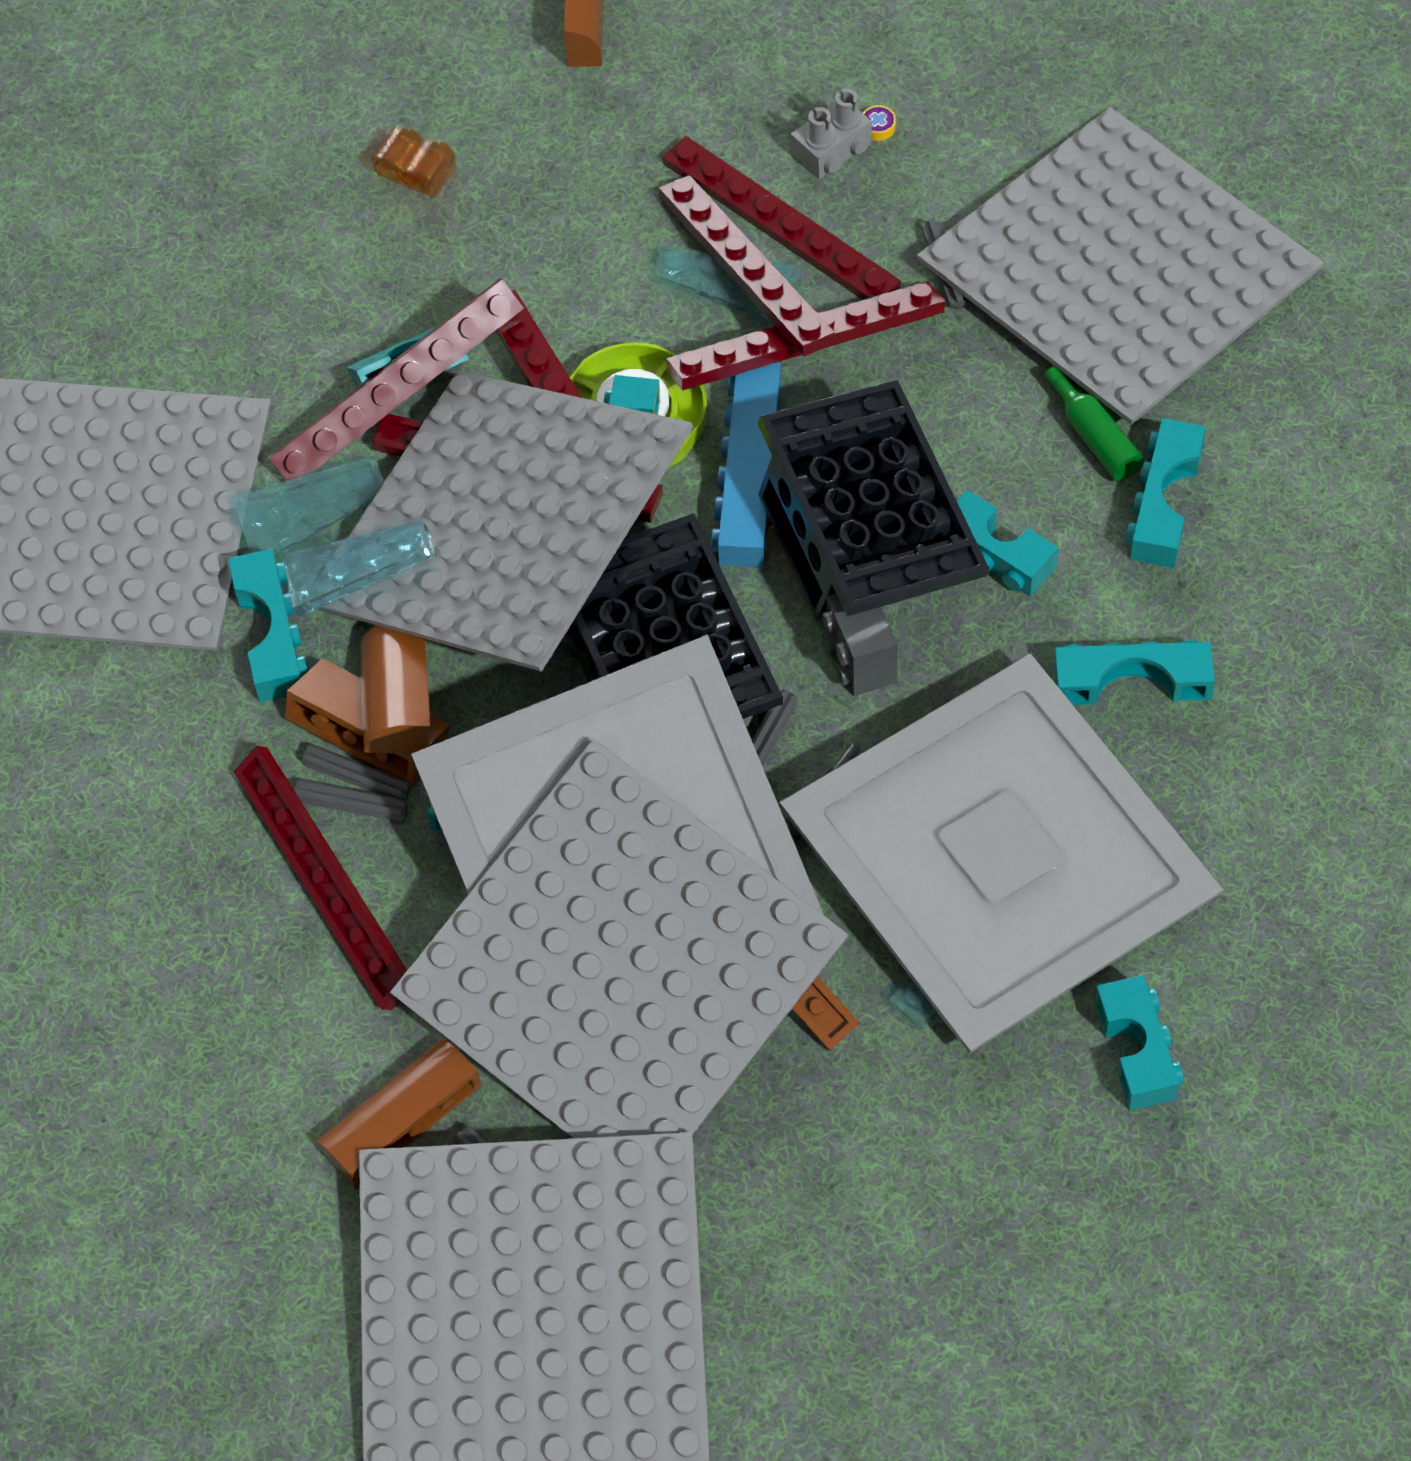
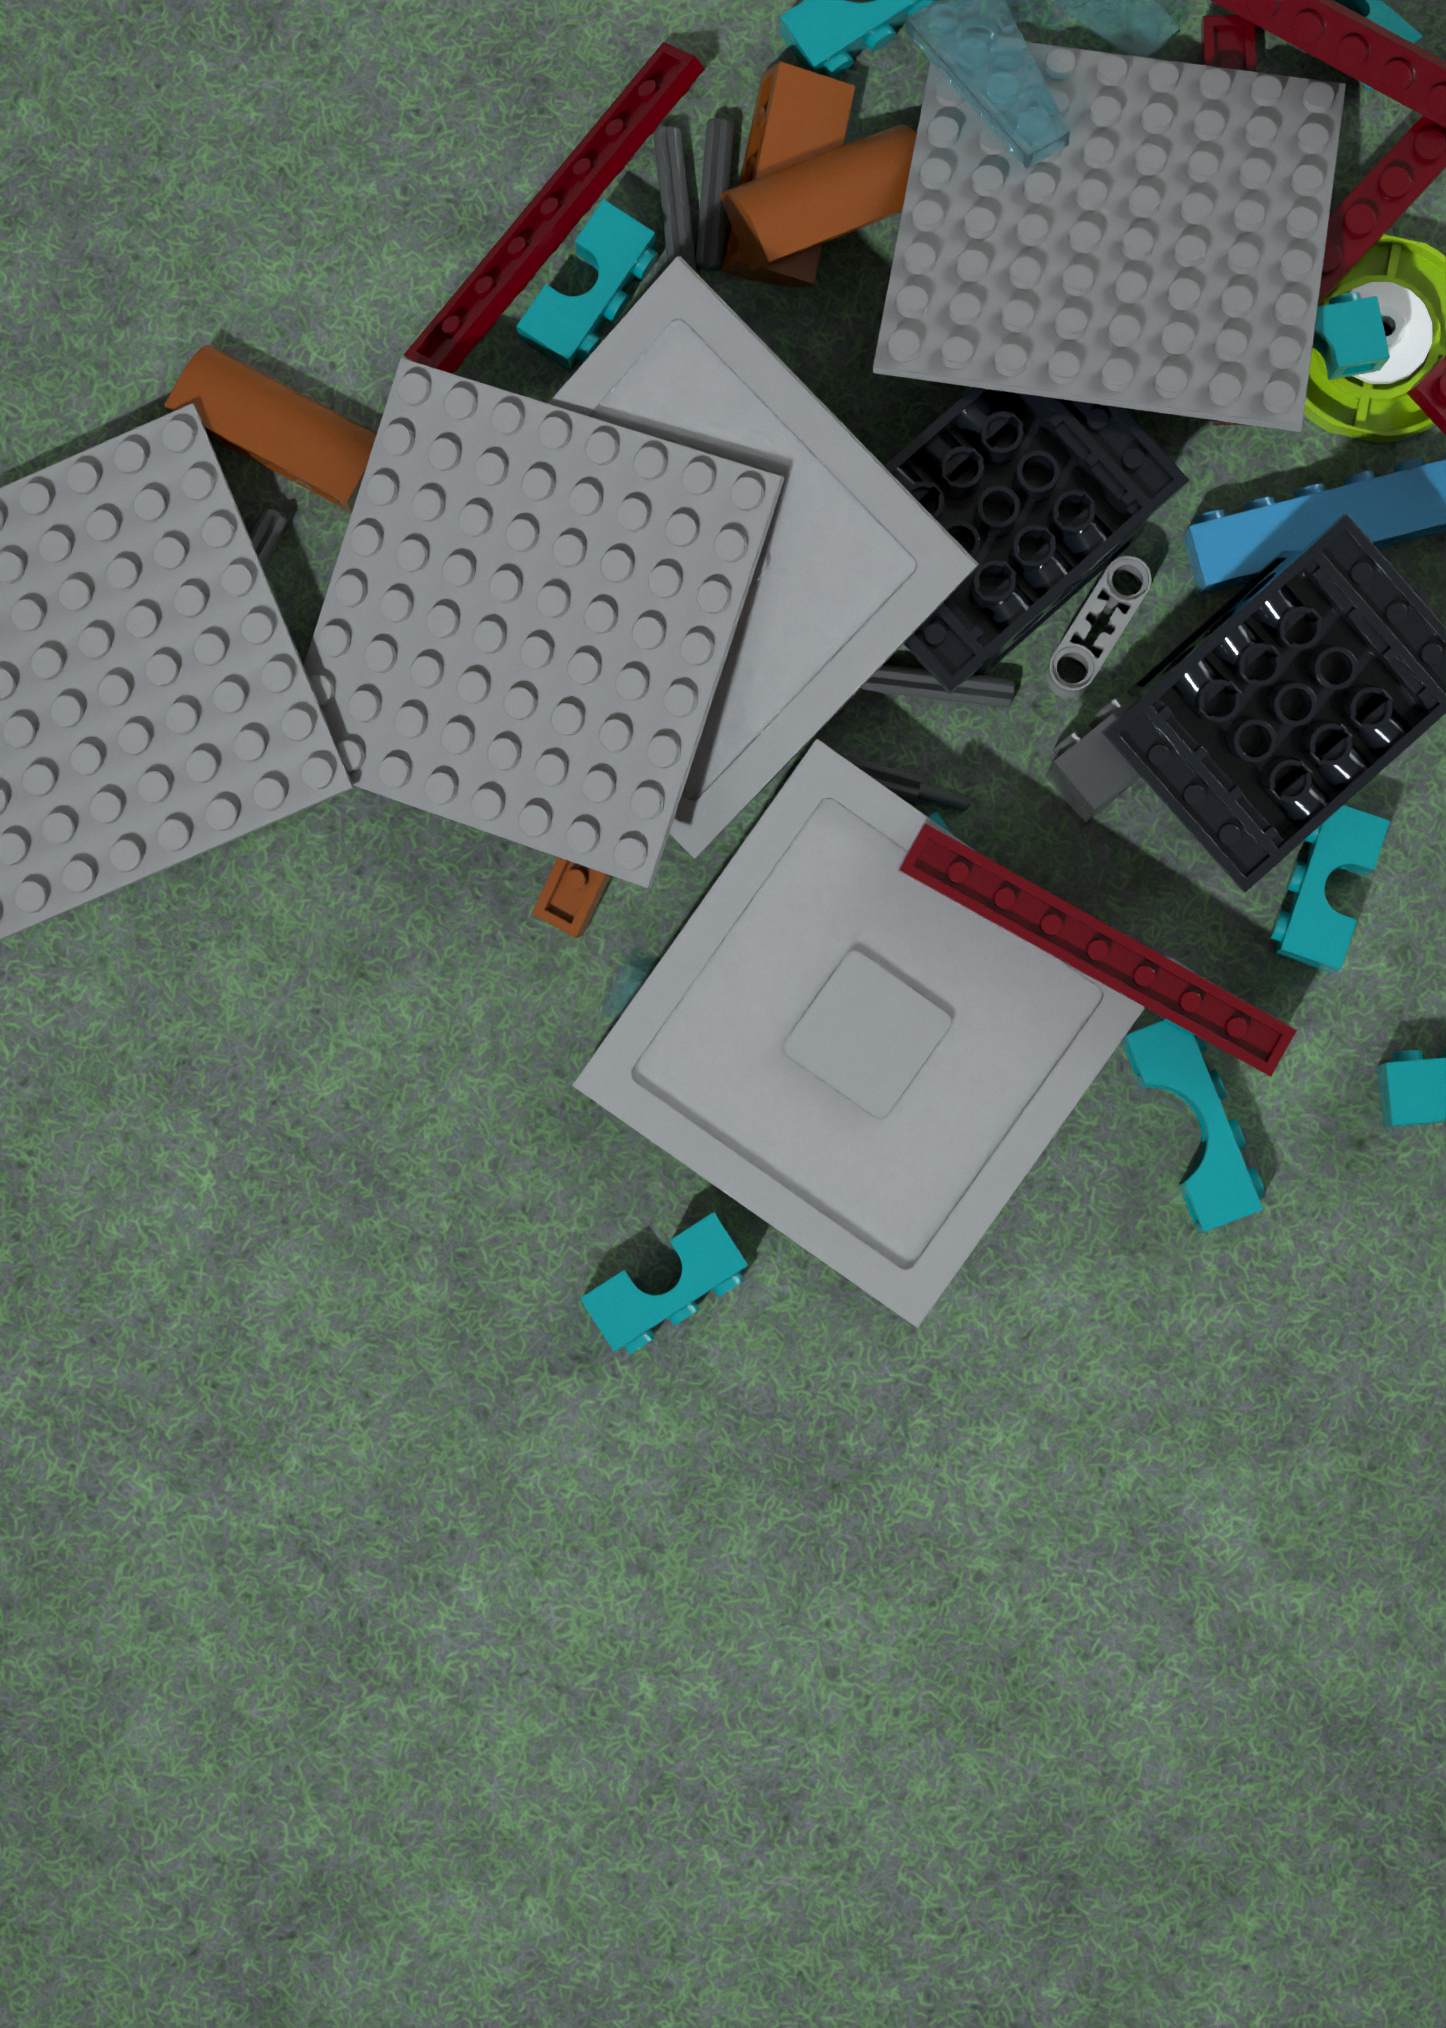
camera: 65 degrees right, 25 degrees up
none -> teal arch [516,199,658,372]
none -> dark red plate [898,823,1297,1077]
none -> light grey beam [1045,556,1152,699]

